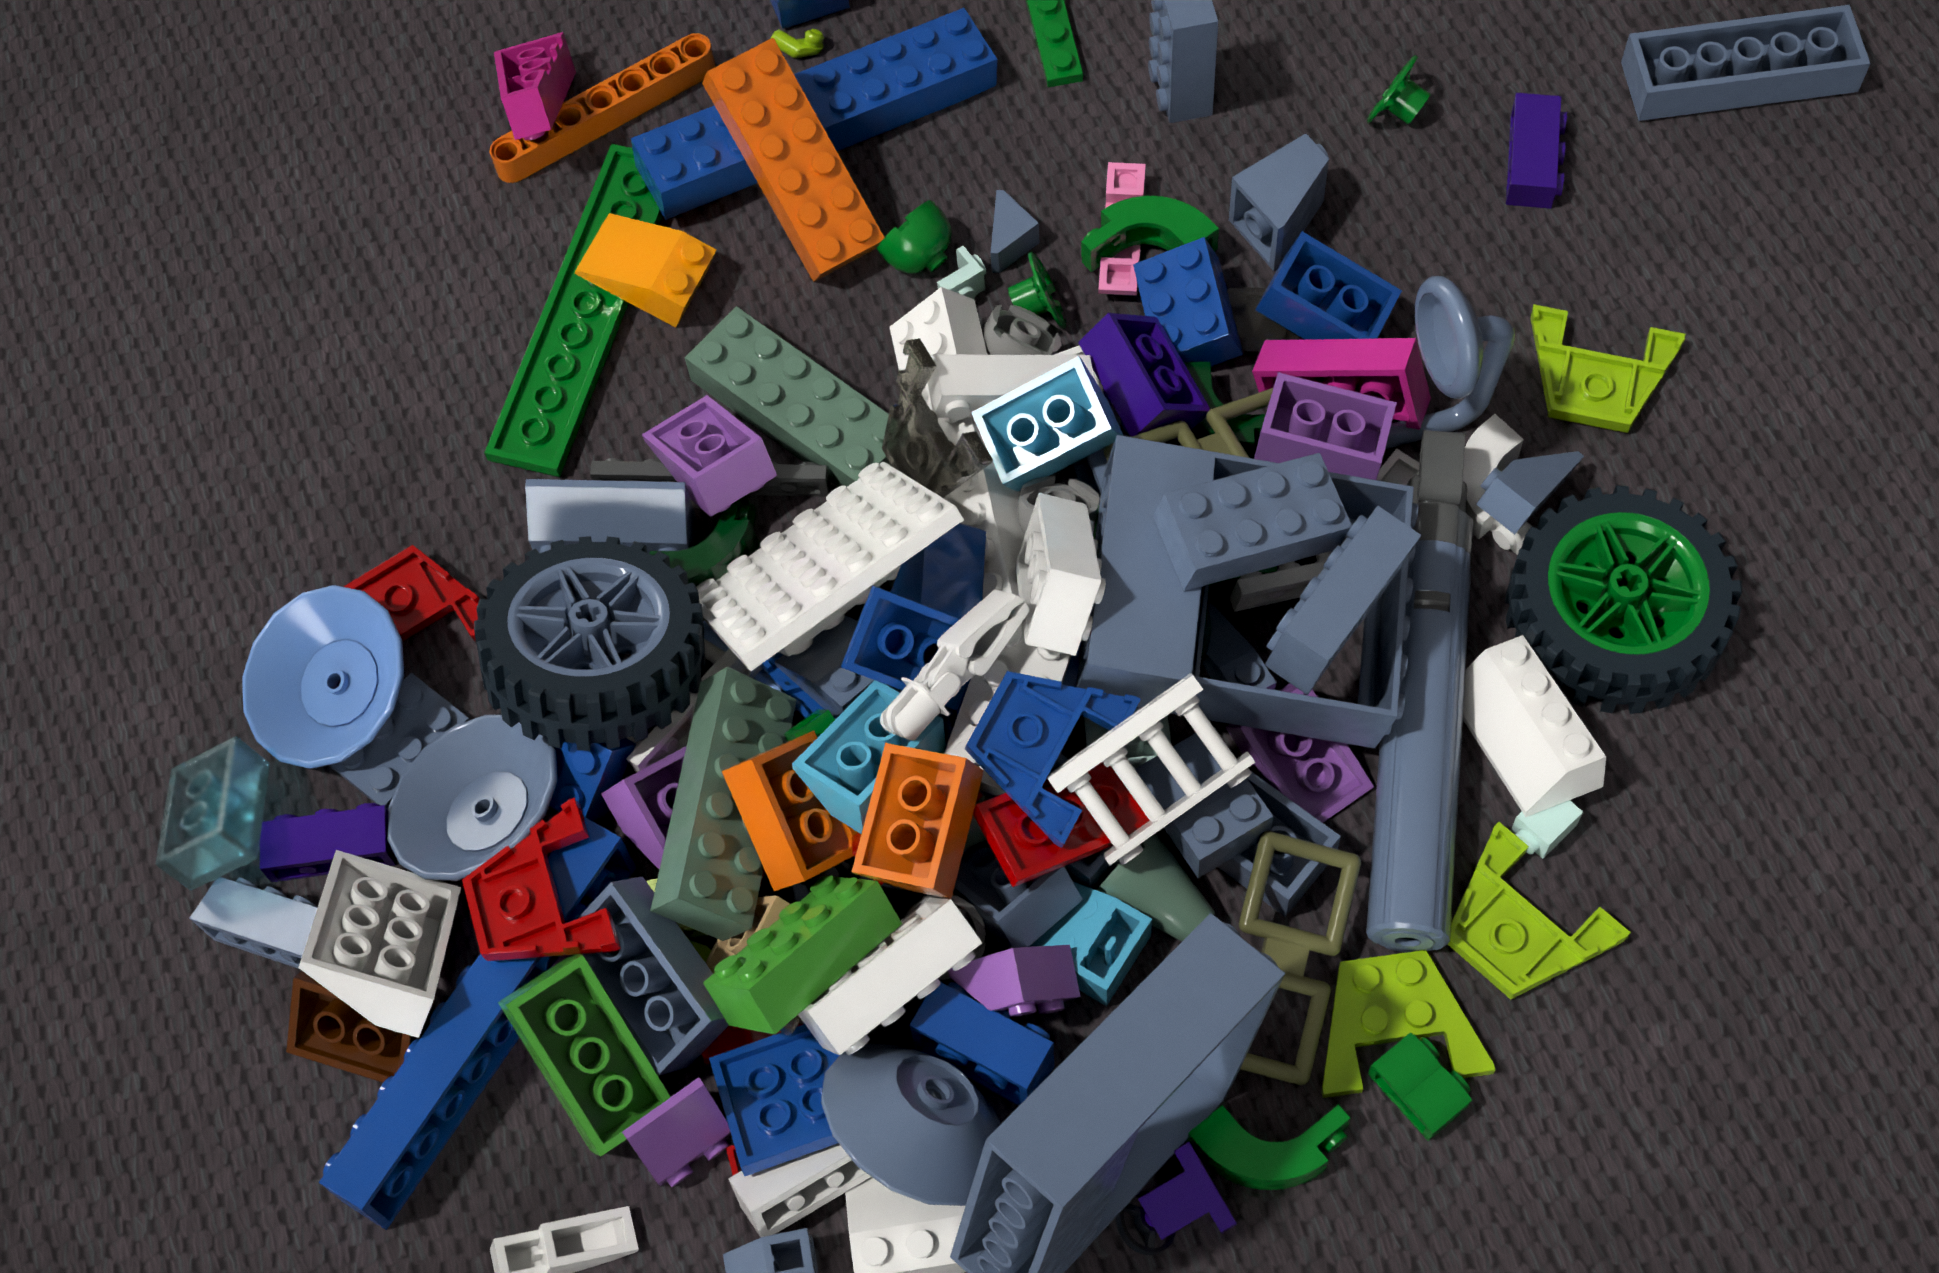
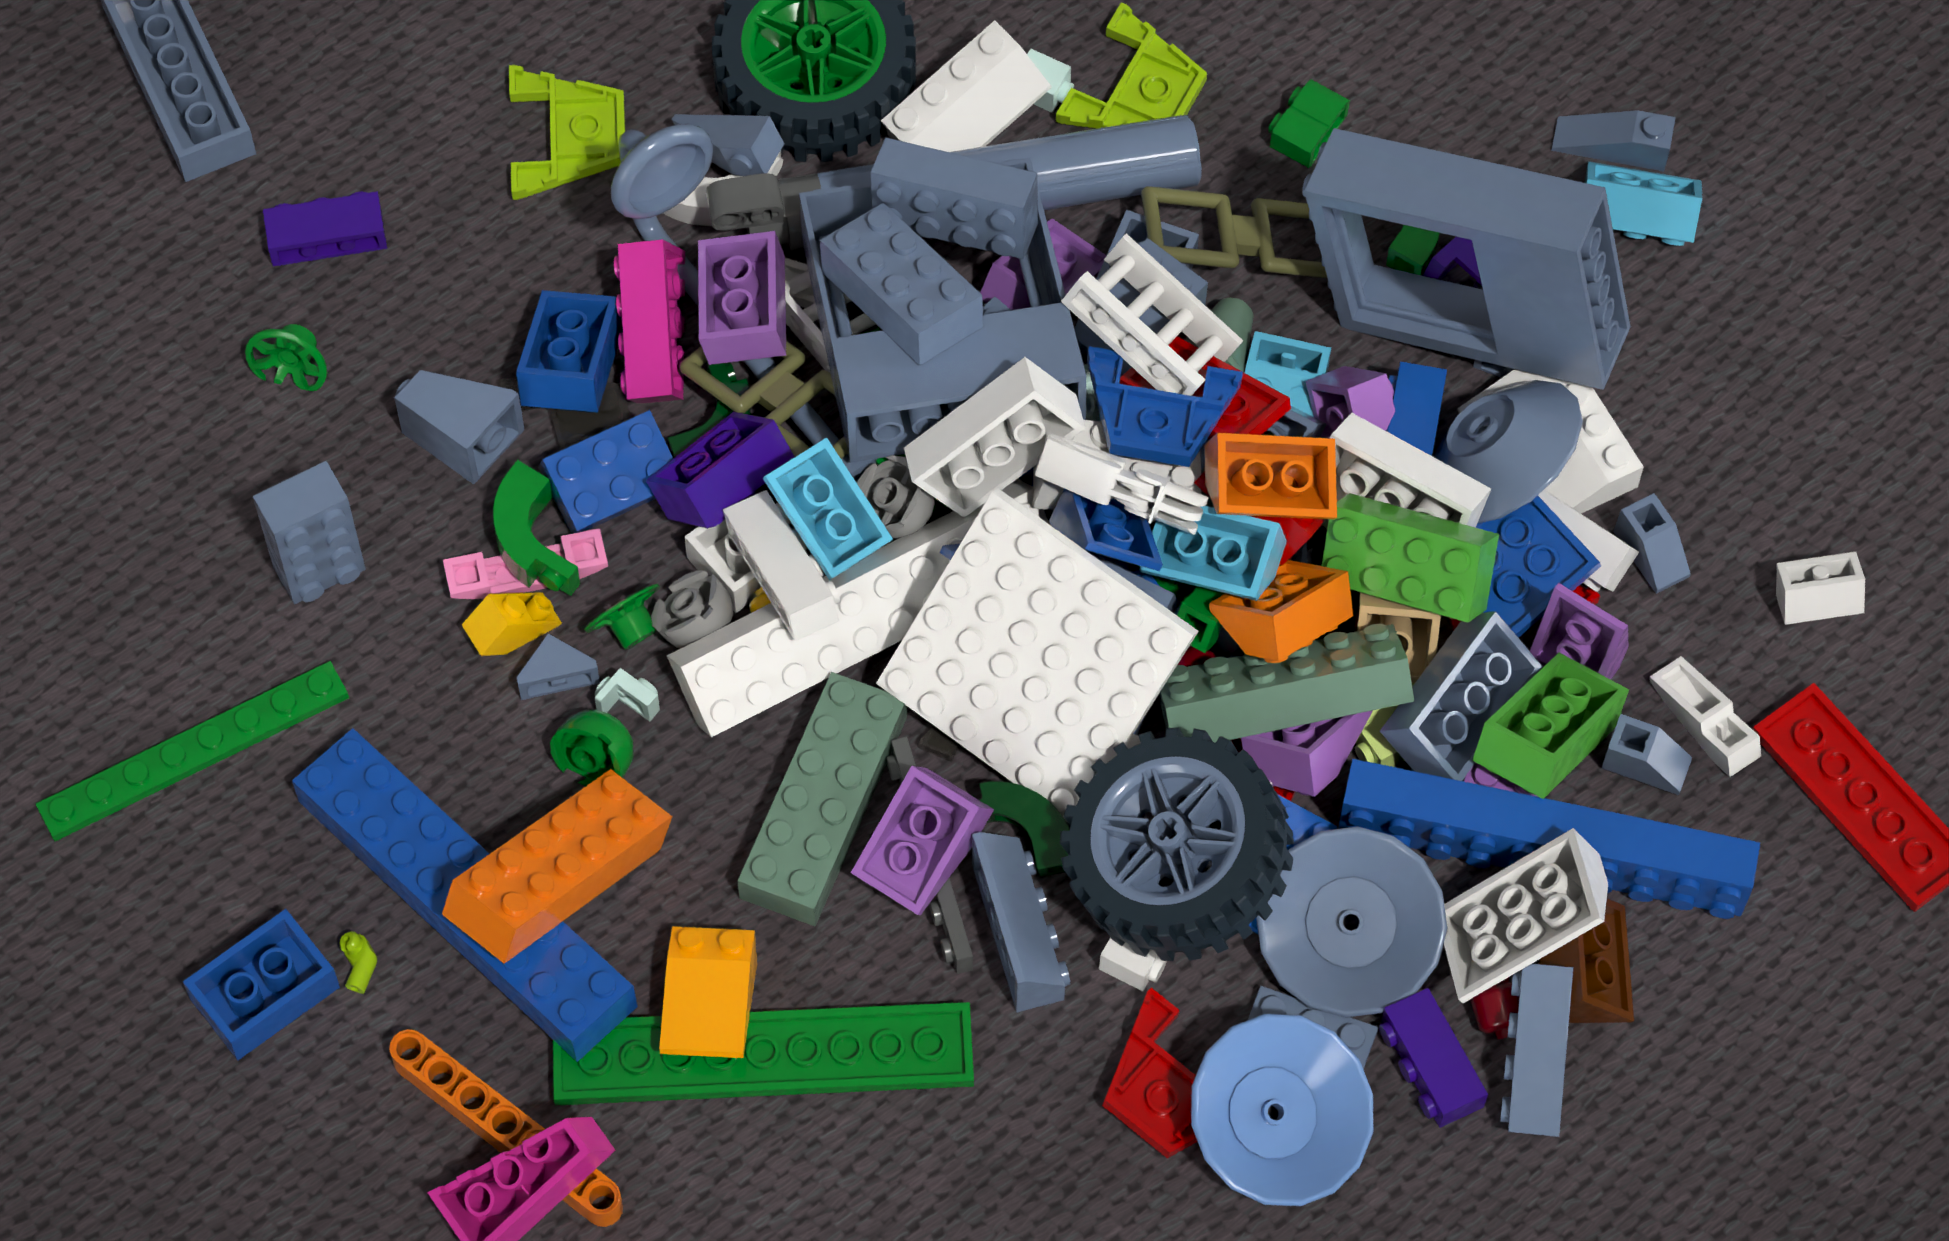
camera: 115 degrees left, 0 degrees up
clear light blue brick [155,736,270,891] -> none
red wing [462,798,621,961] -> none
clear smoke wing [882,338,993,498] -> none
lime wing [1321,950,1495,1098] -> none
none -> yellow slope [462,592,562,656]
none -> sand blue slope [1602,714,1692,795]

